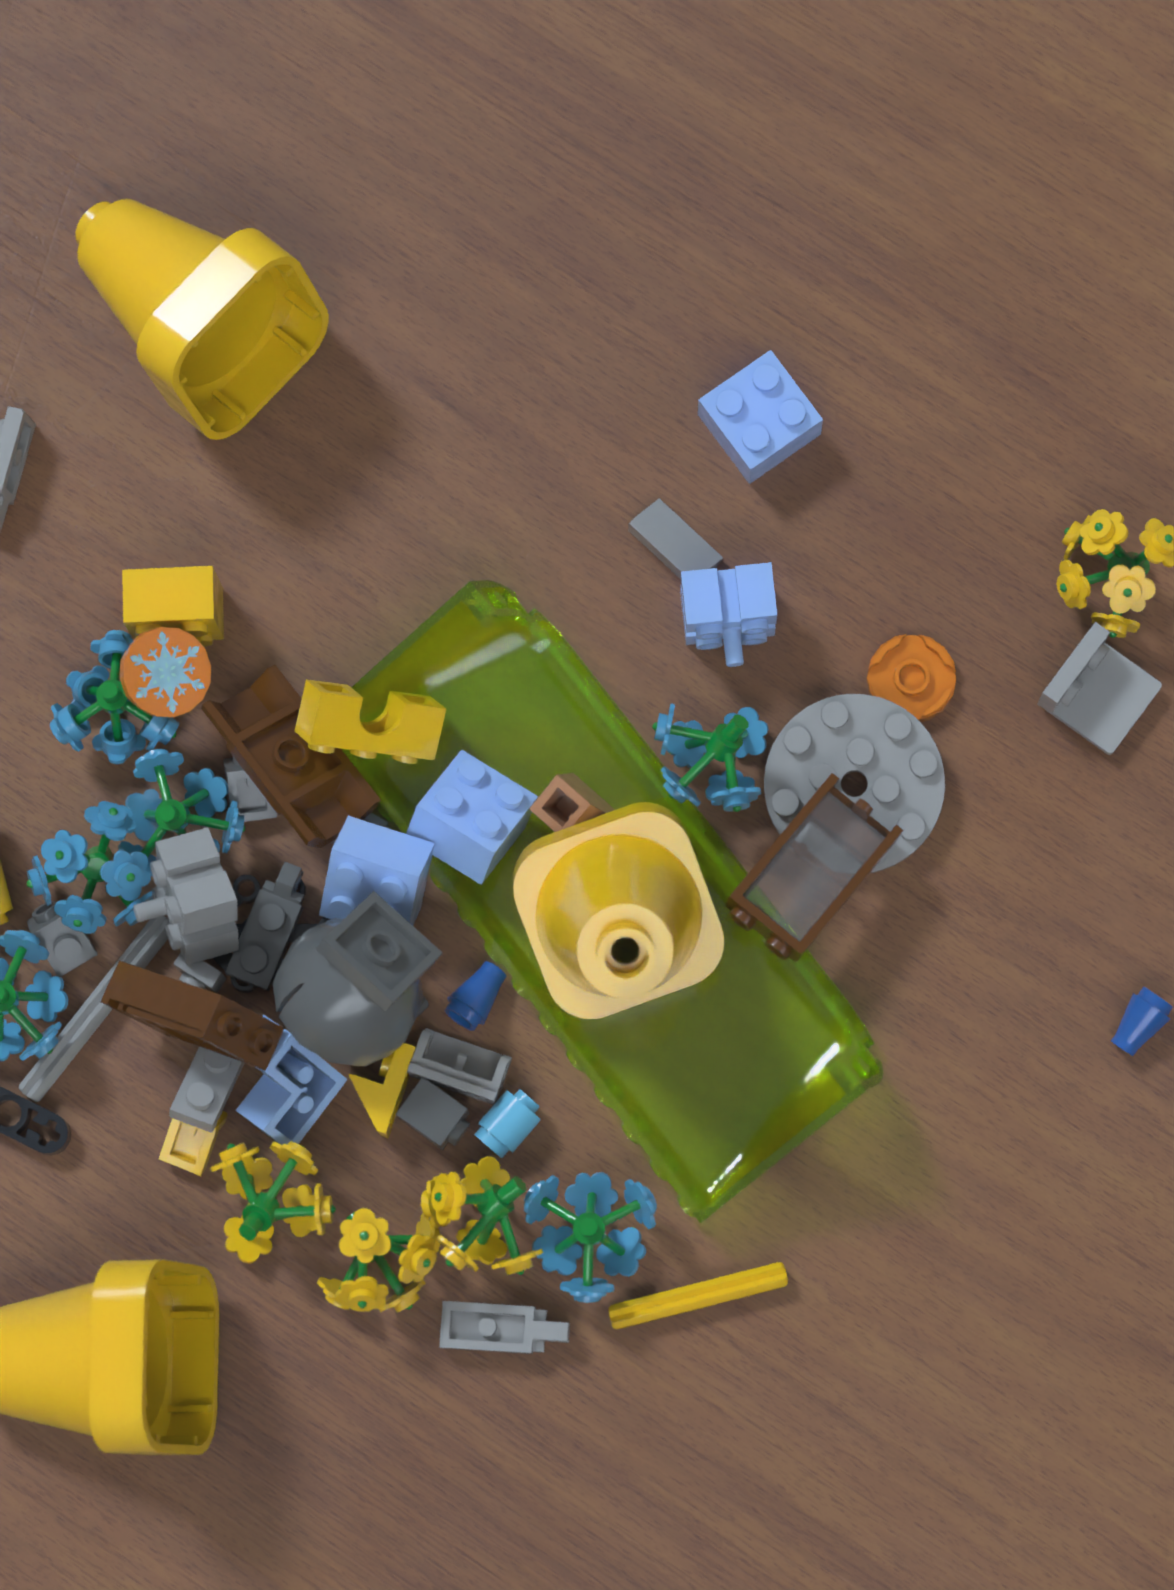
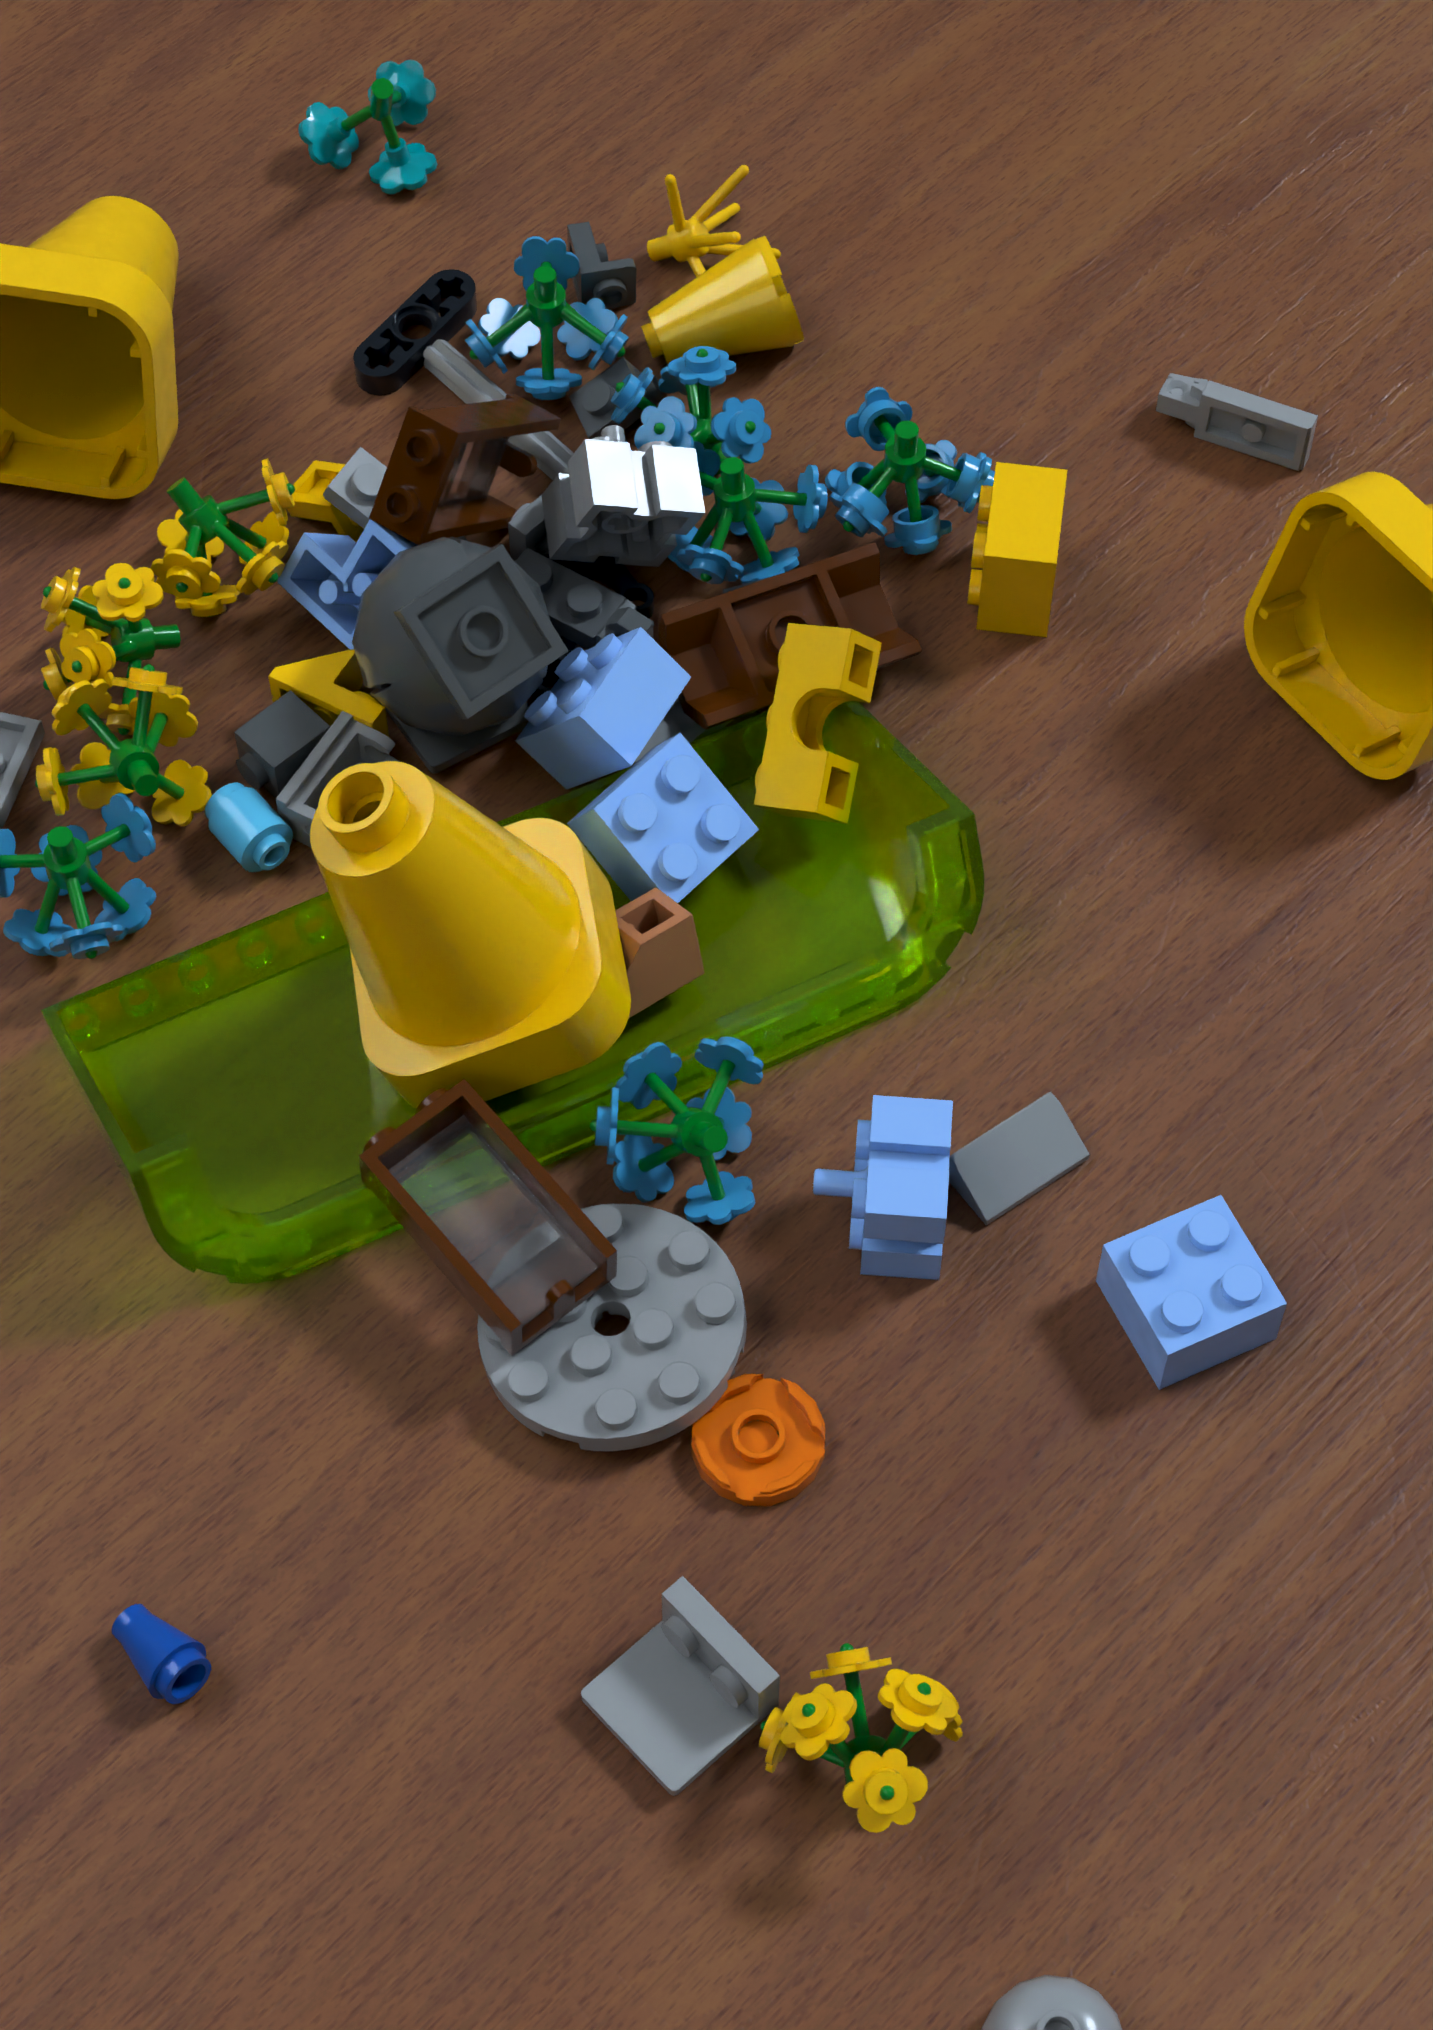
camera: 95 degrees right, 20 degrees down
orange tile [120,627,211,717] -> none

